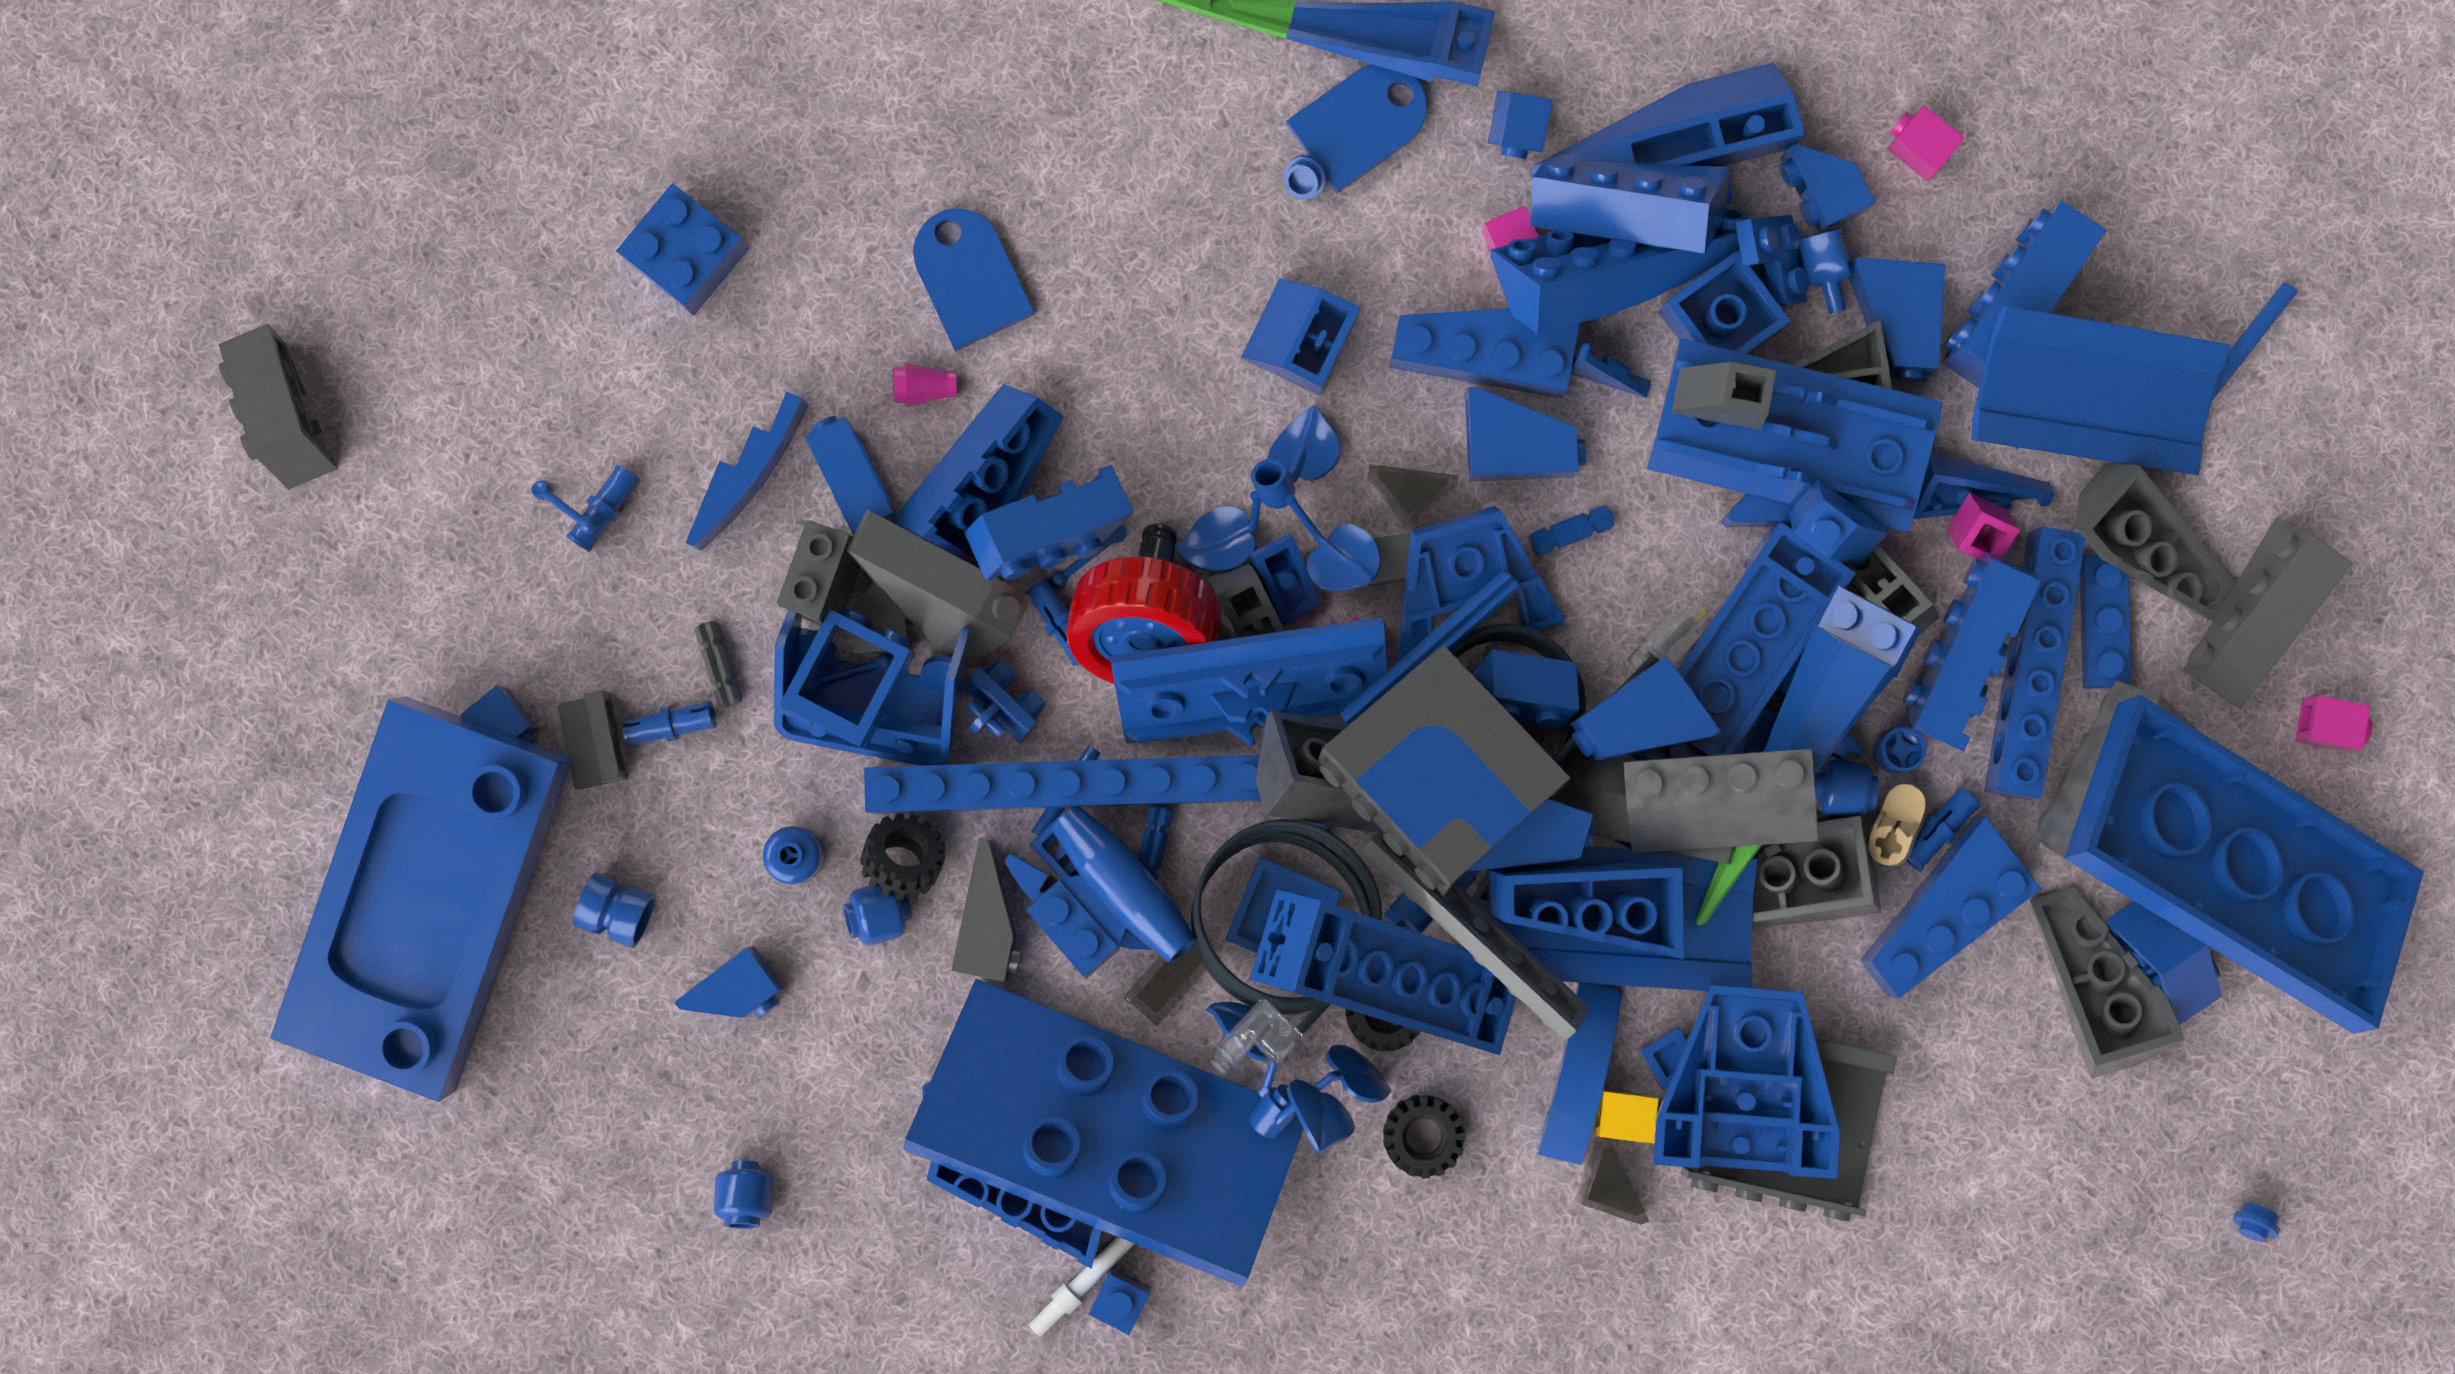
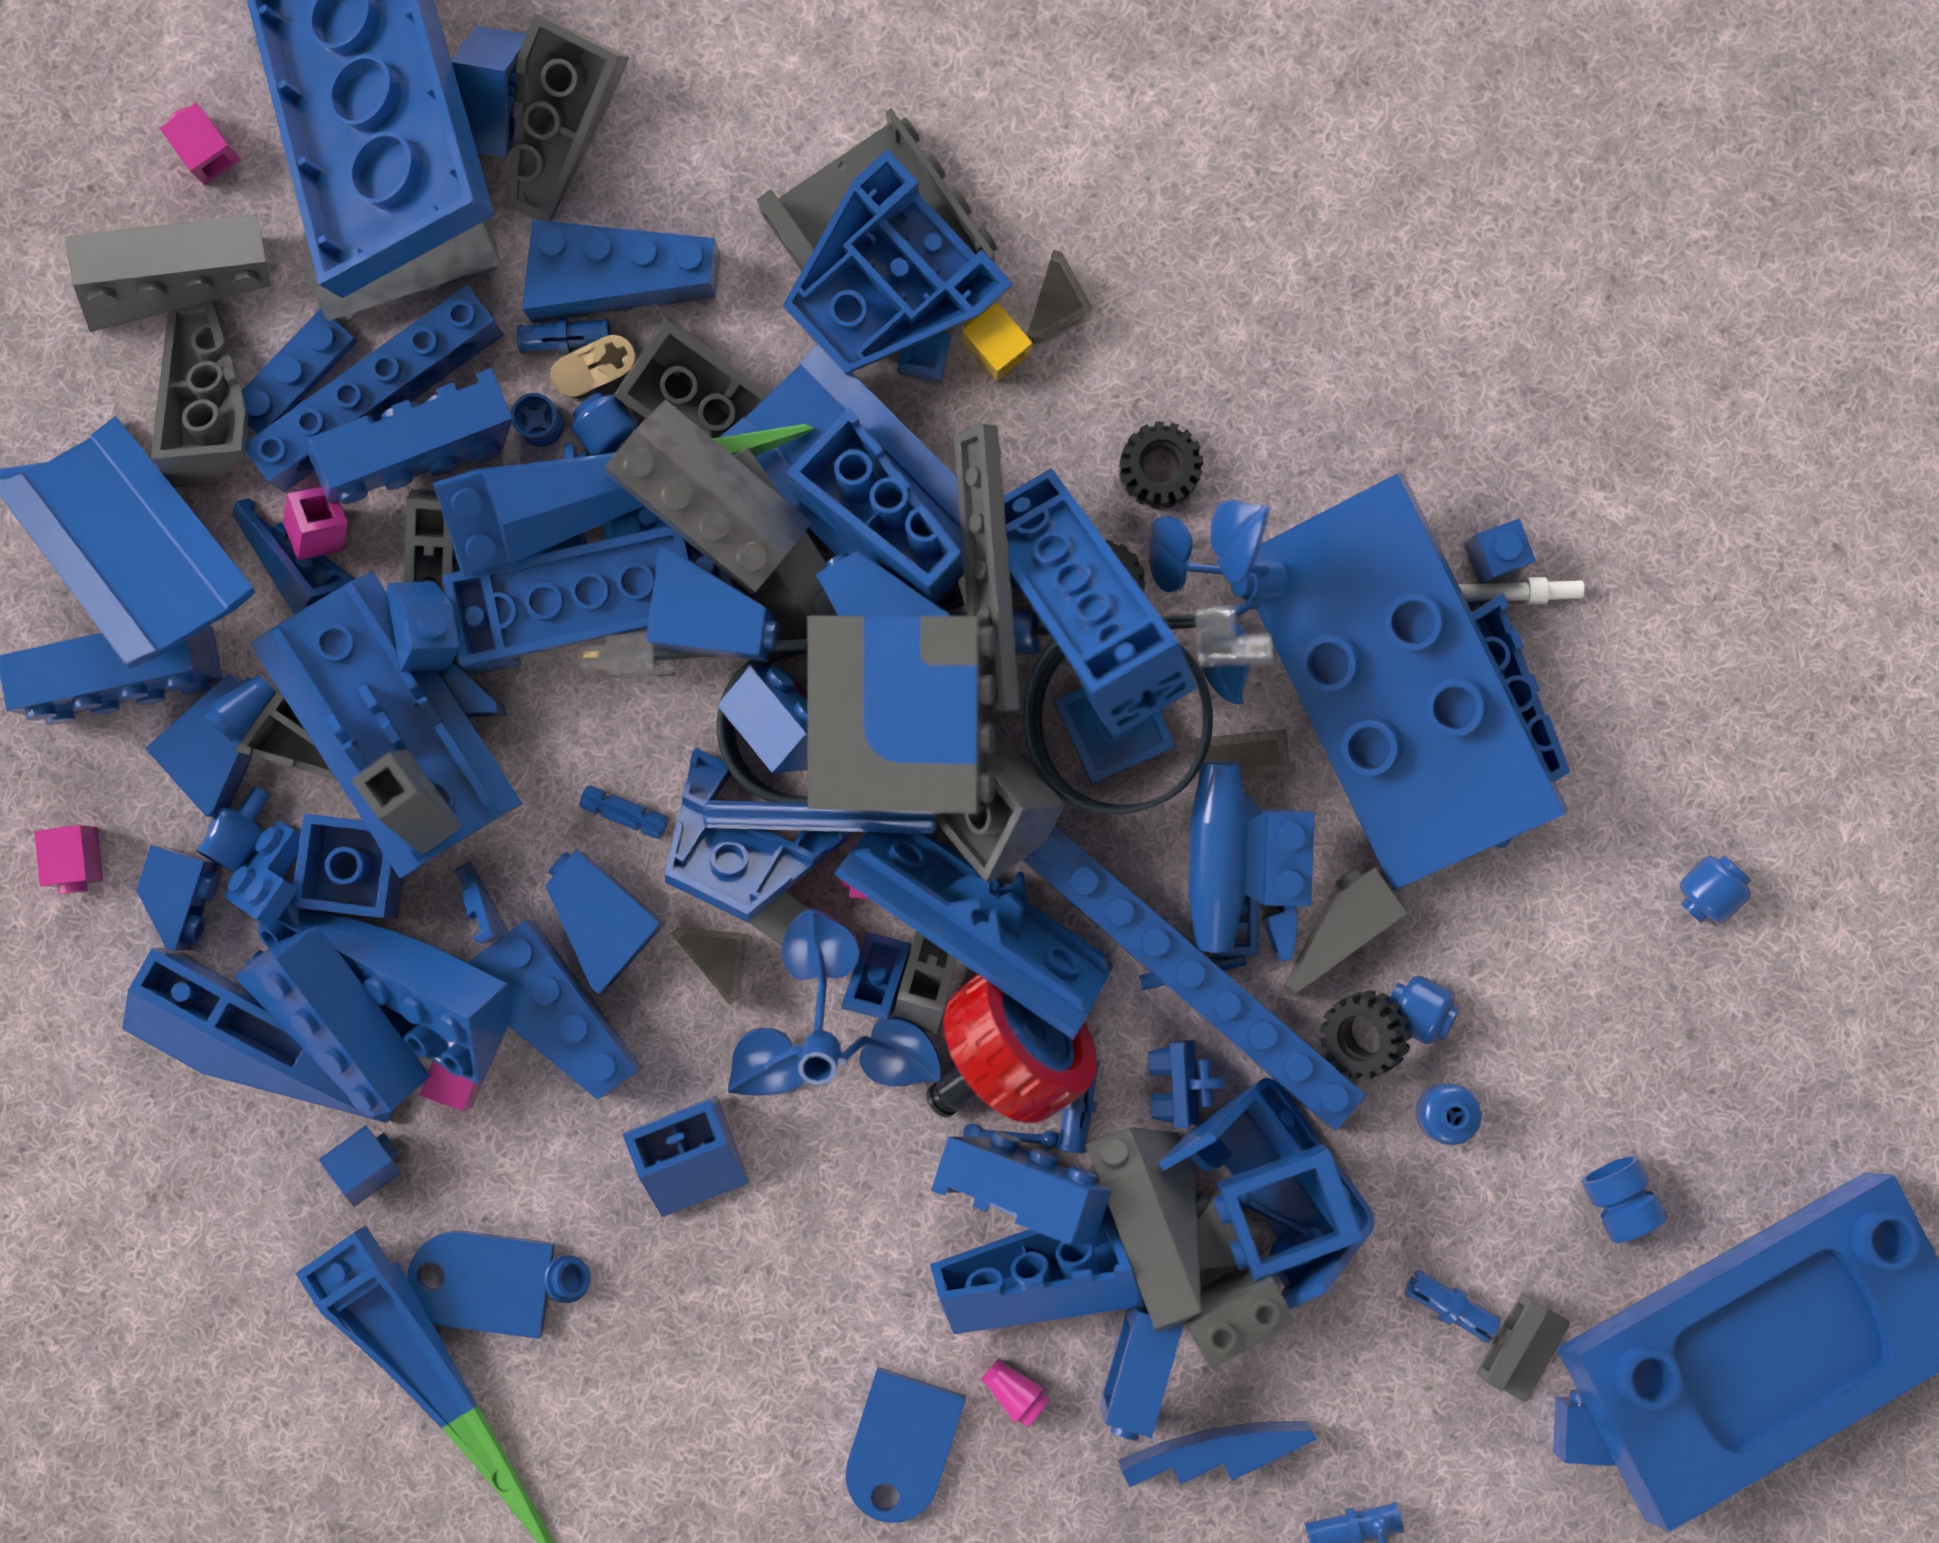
camera: 140 degrees left, 0 degrees up
blue slope [674,947,785,1019] -> none
dark grey axle [694,621,742,708] -> none
blue axle [1138,805,1172,881] -> none
blue slope [1537,983,1623,1165] -> none
none -> blue cone [204,674,276,743]

